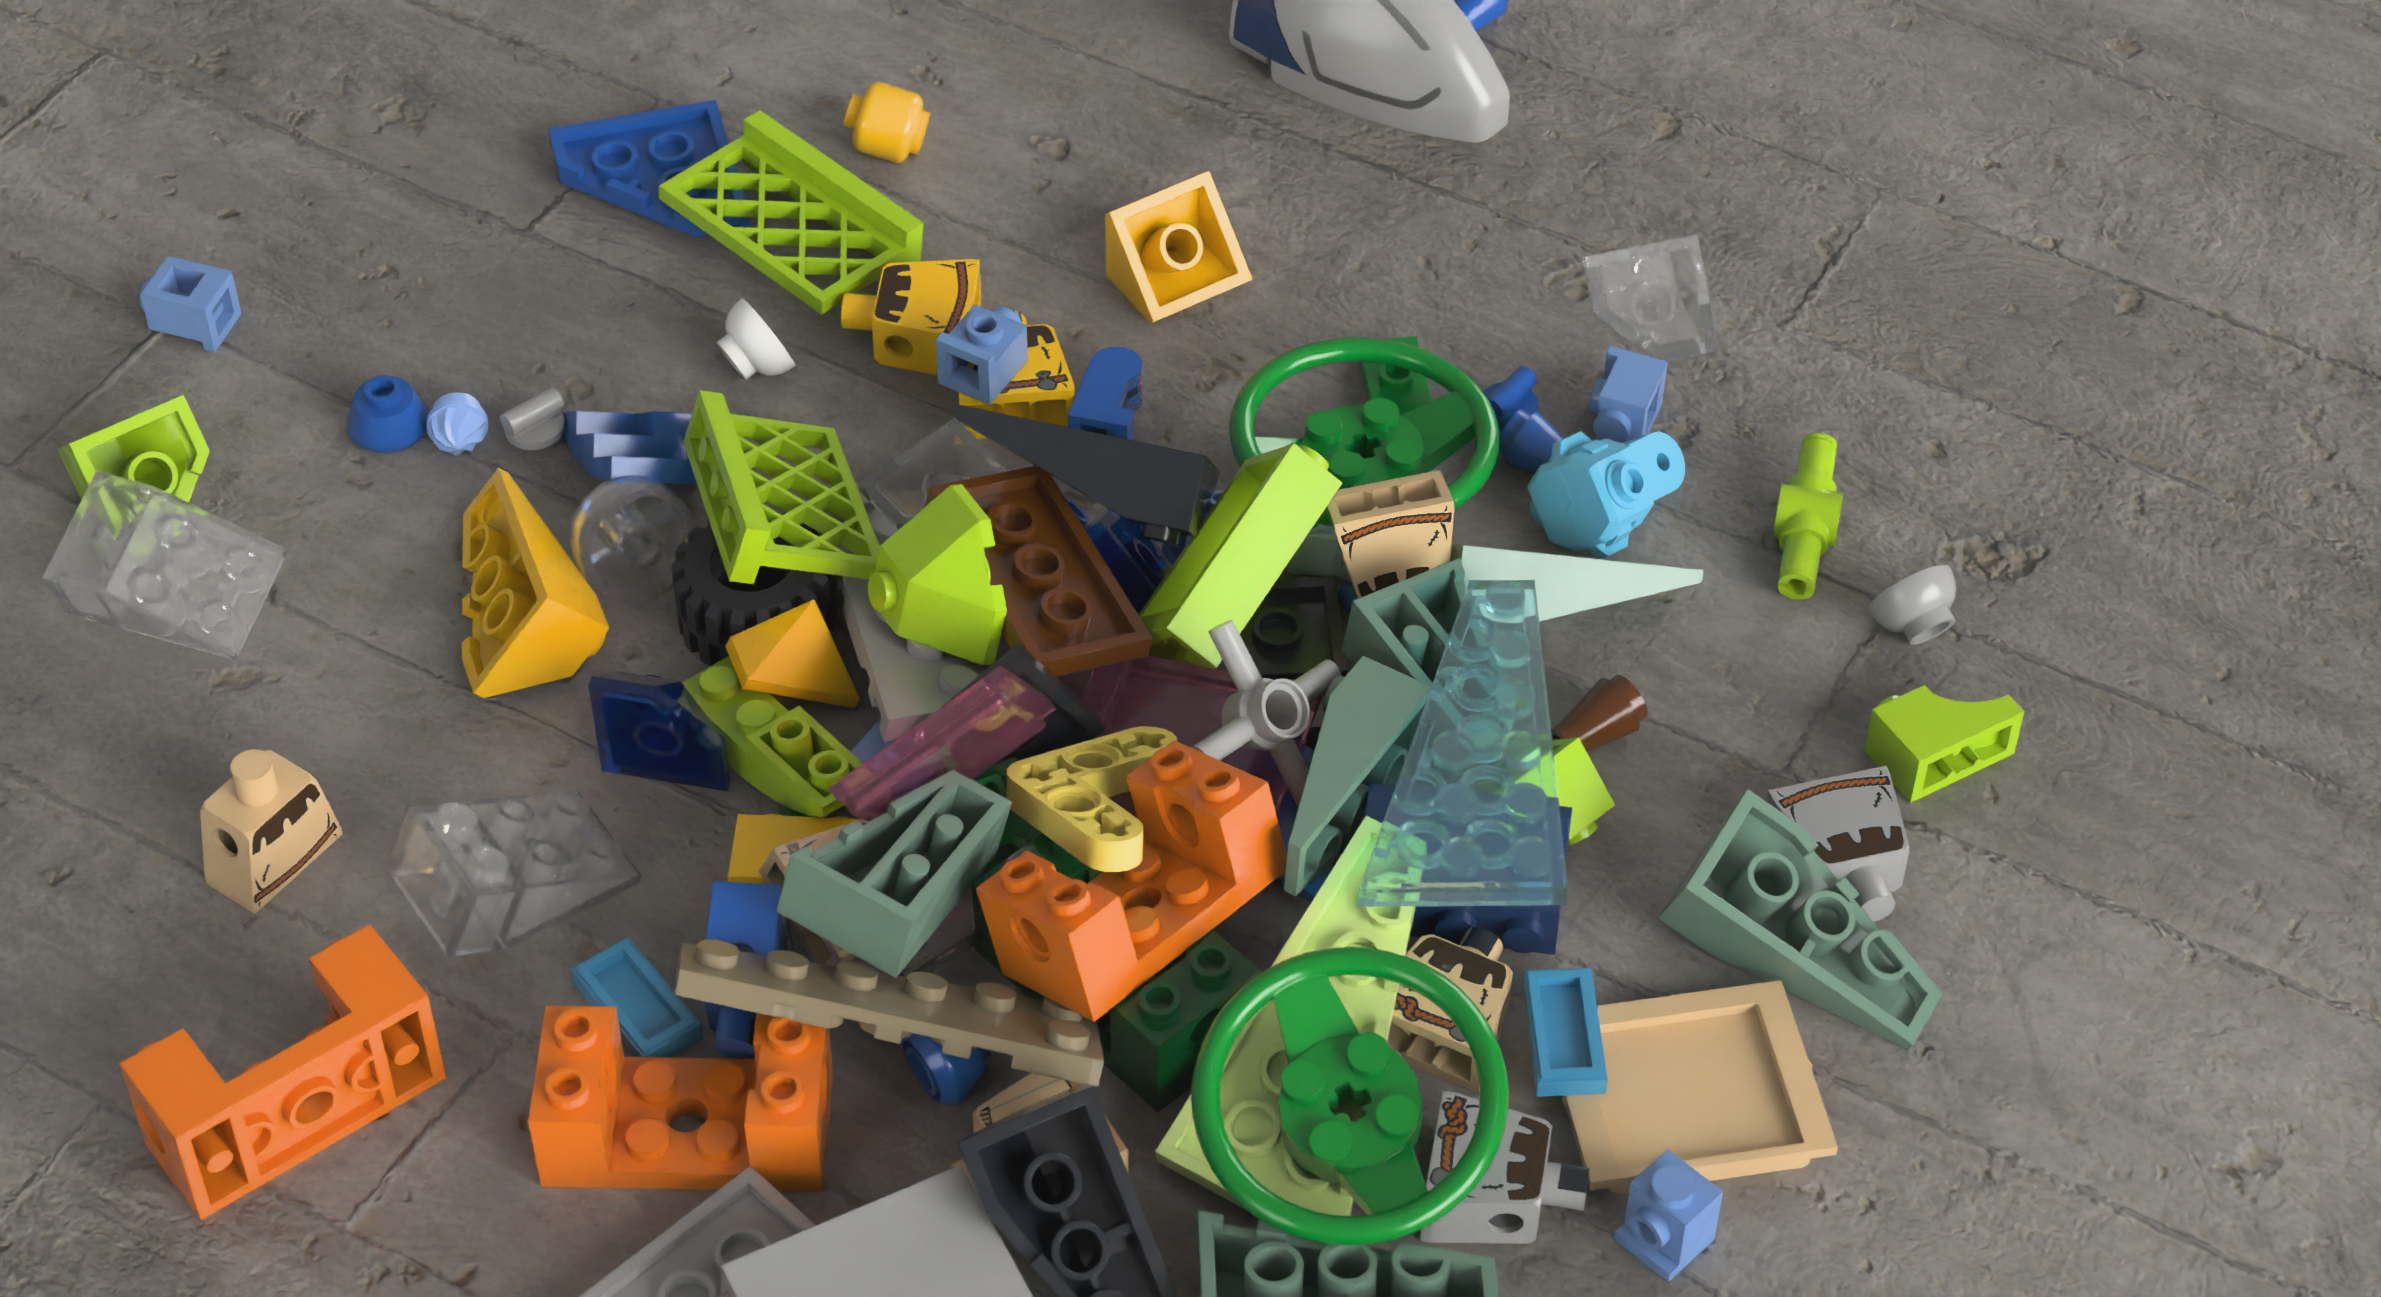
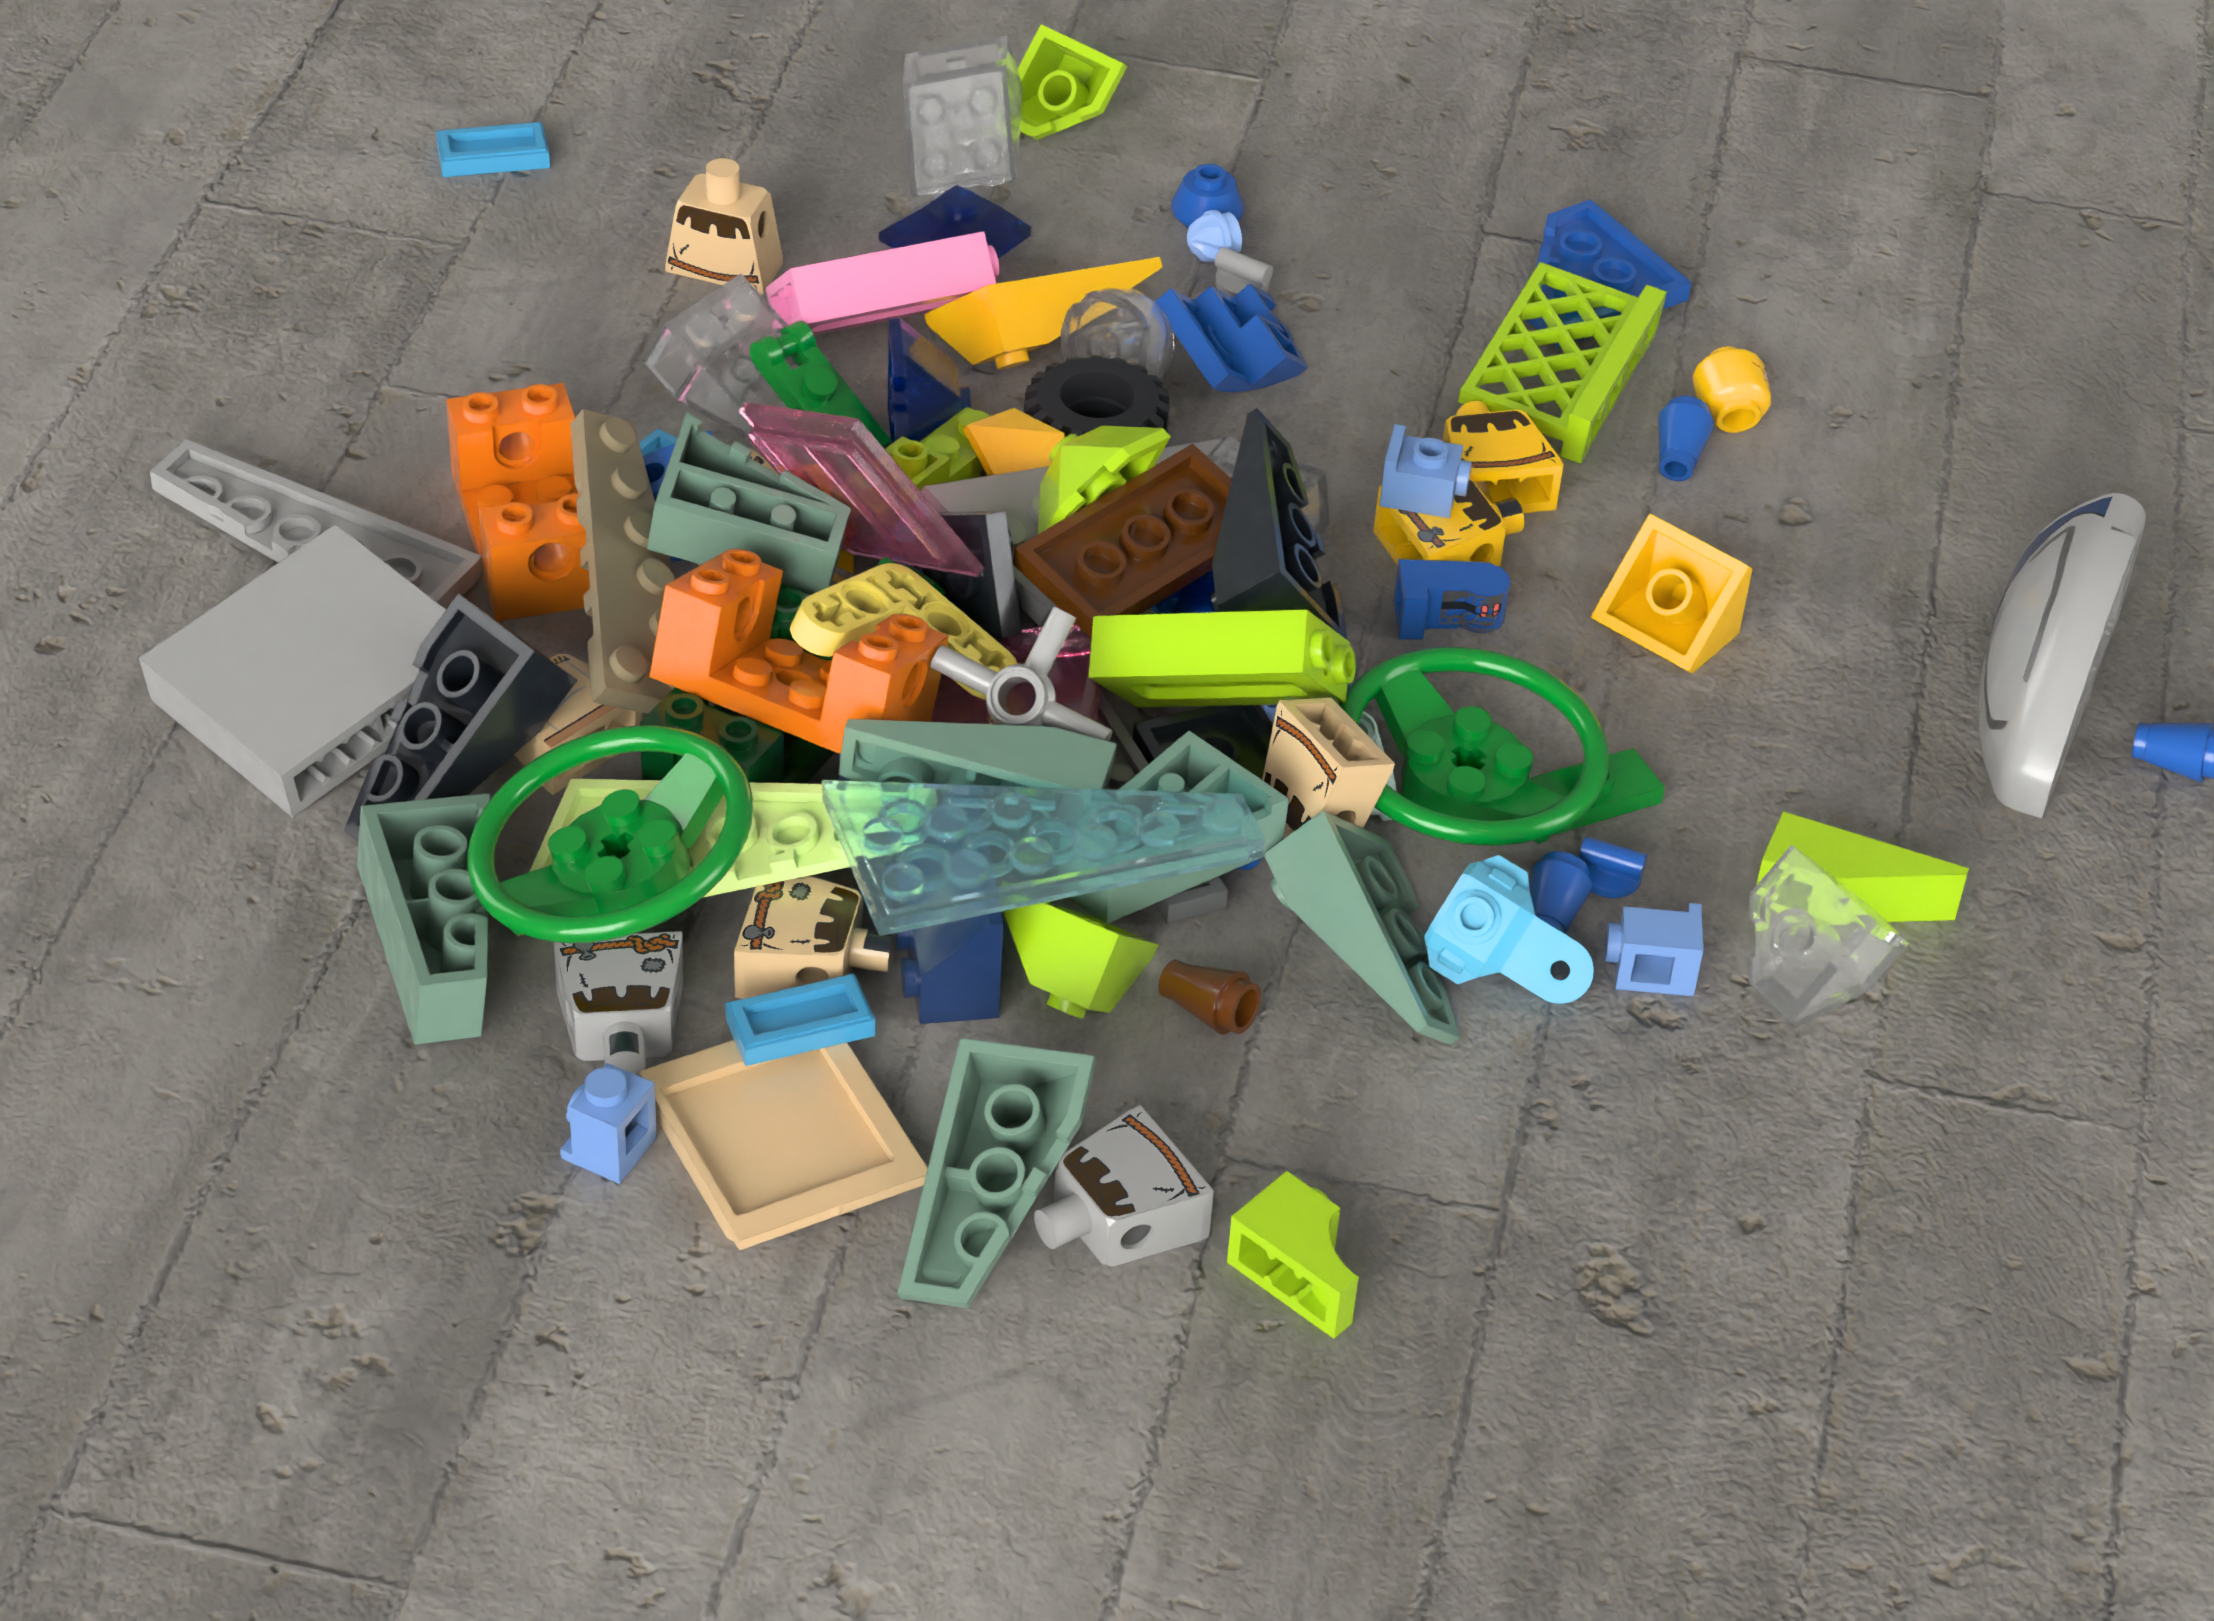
camera: 70 degrees right, 5 degrees down
orange plate [119,924,446,1220] -> none
medium blue brick [140,256,242,353] -> none
lime fence [683,390,880,584] -> none
white piece [716,298,796,380] -> none
lime pin [1773,433,1843,600] -> none
light grey piece [1868,565,1956,645] -> none
none -> green plate [750,320,892,476]
none -> bright pink piece [765,231,999,337]
none -> clear blue slope [879,184,1031,259]
none -> blue cone [1658,396,1715,481]
none -> lime slope [1752,811,1969,924]

